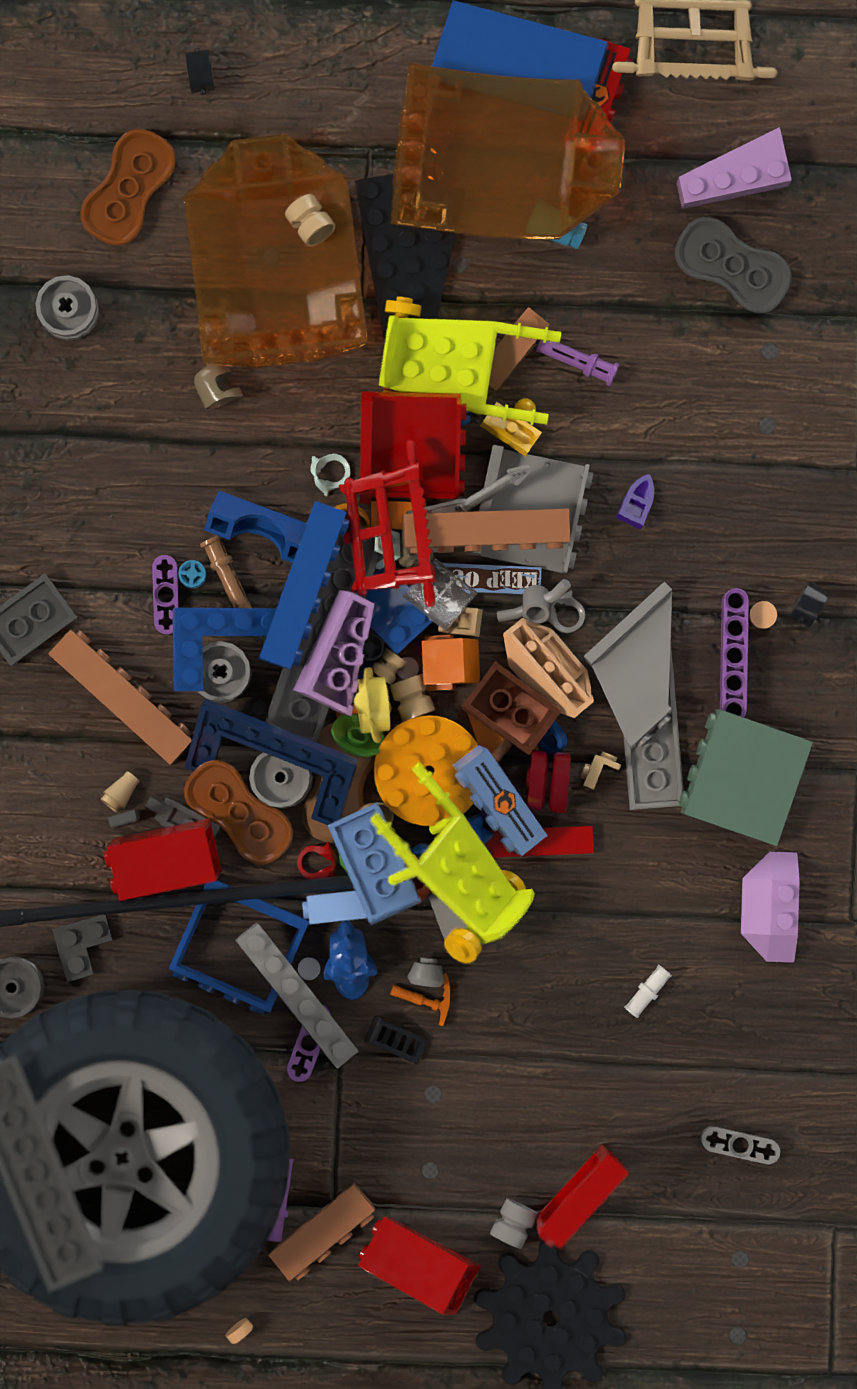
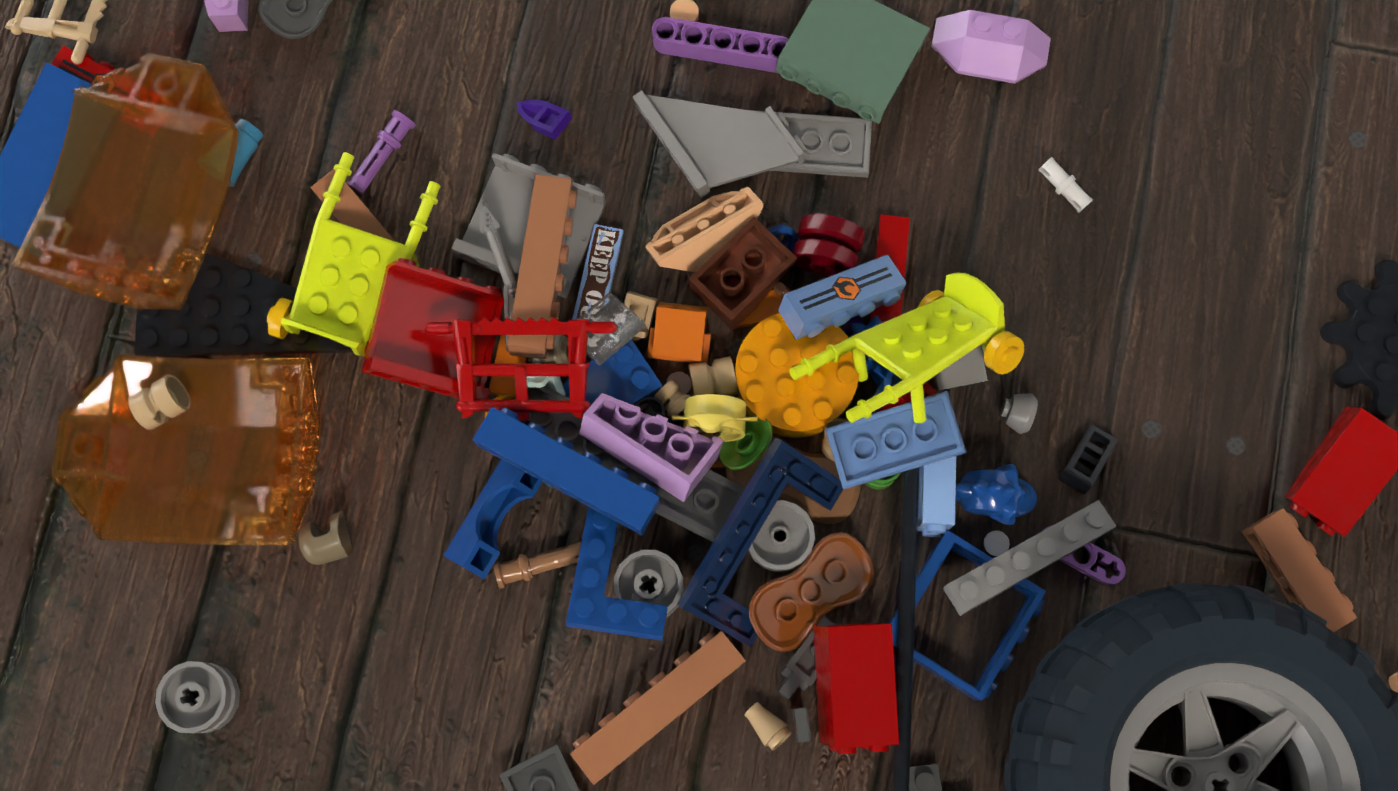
camera: 75 degrees left, 10 degrees down
dark orange plate [80,129,176,246] -> none
medium lavender beam [152,555,179,635] -> none
dark azure wheel [178,560,207,589] -> none
red piece [297,842,337,879] -> none
light aqua piece [311,453,351,496] -> none
orange piece [390,974,450,1026] -> none
yellow plate [480,398,542,457] -> none
light grey wheel [490,1198,538,1249] -> none
light grey piece [497,579,571,624] -> none
red window [536,1144,629,1248] -> none
light grey piece [544,590,585,633] -> none
tan bracket [580,752,621,790] -> none
light grey beam [701,1126,780,1164] -> none

